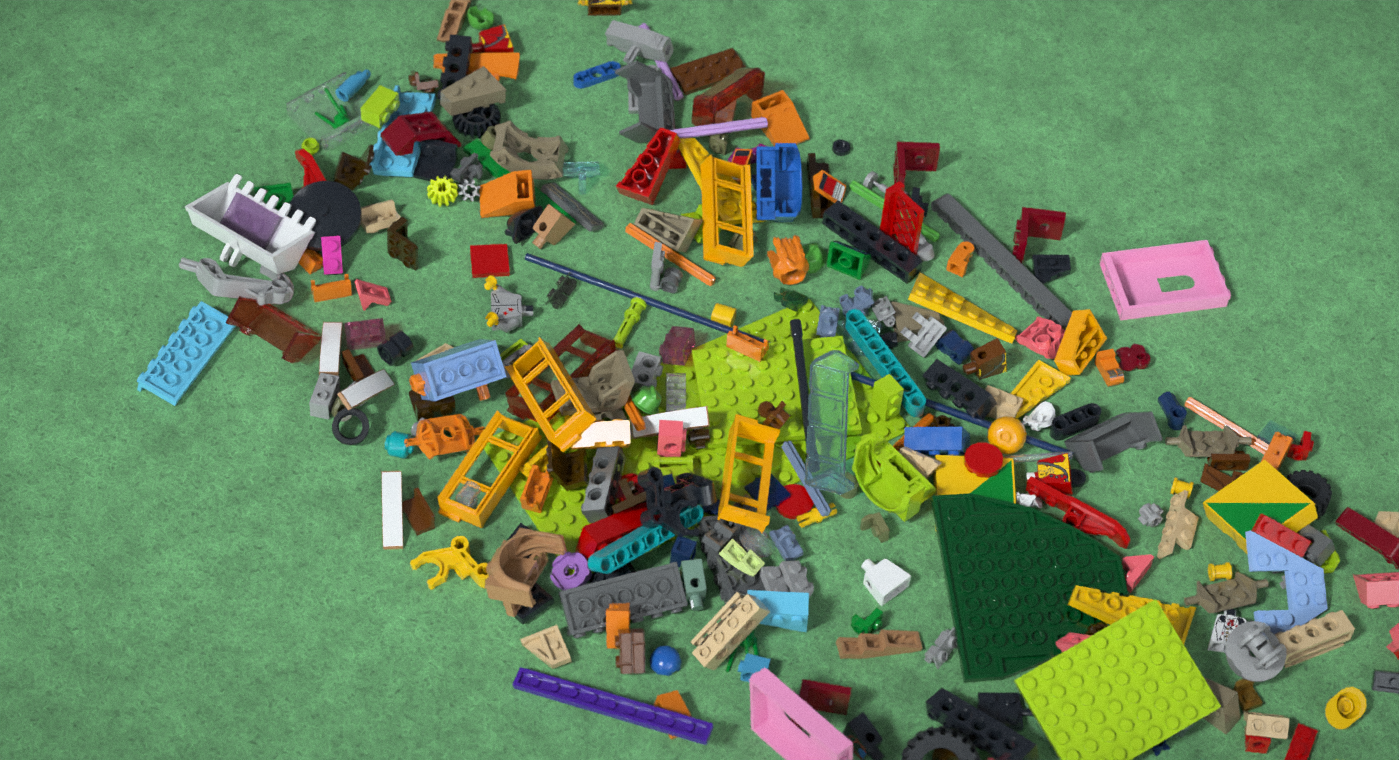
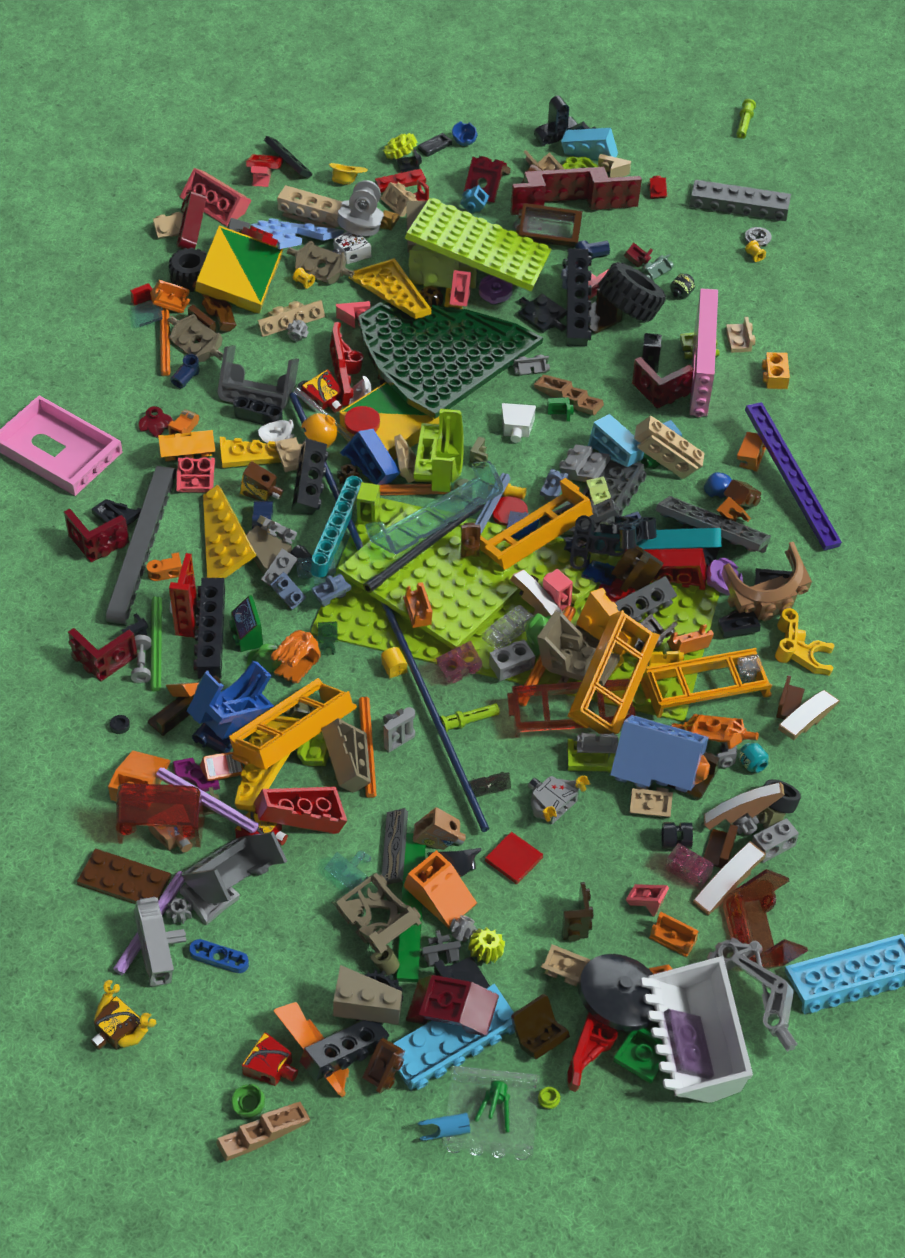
camera: 130 degrees left, 0 degrees up
dark pink plate [321,236,343,275] -> none
lime brick [361,85,400,128] -> none
tan wing [520,625,572,669] -> none
sand green torso [679,559,707,611] -> none
yellow bush [1170,477,1194,499] -> none

